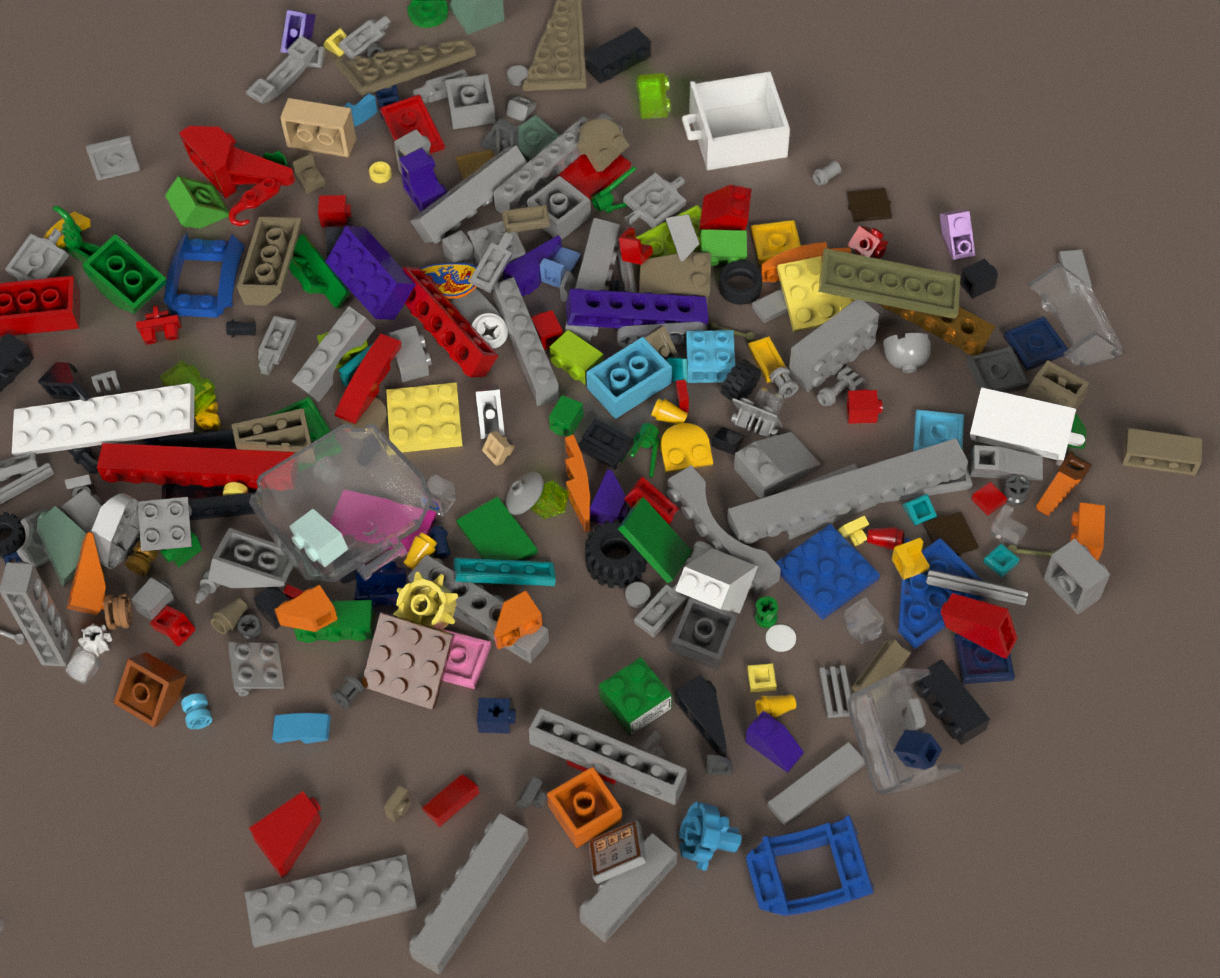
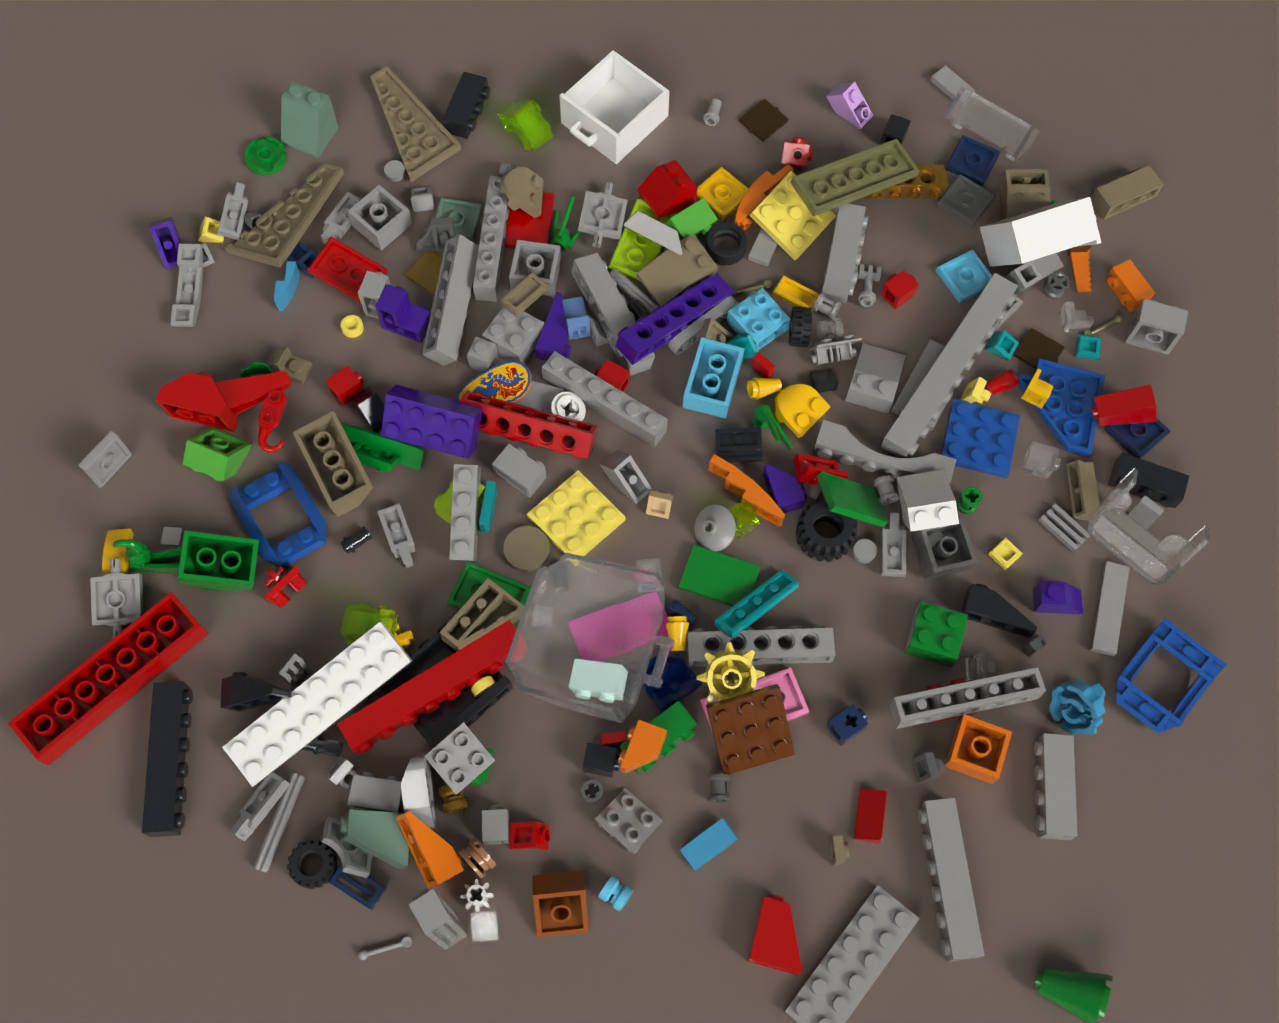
camera: 40 degrees left, 10 degrees up
light grey bar [195,569,220,604] -> none
light grey slope [208,528,300,588] -> none
dark tan cone [211,598,248,634] -> none
tan brick [280,98,356,157] -> none
red slope [335,334,402,425] -> none
light grey hinge [470,232,514,293] -> none
orange slope [494,591,543,650] -> none
green brick [549,395,584,437] -> none
lime brick [550,330,604,385] -> none
light grey tile [588,820,647,884] -> none
red panel [619,227,653,265] -> none
yellow cone [756,694,796,719] -> none
white sticker [766,624,796,652] -> none
light grey cylinder [883,333,931,373] -> none
dark blue brick [893,729,942,771] -> none
light grey axle [926,570,1028,605] -> none
red tile [971,482,1007,516] -> none

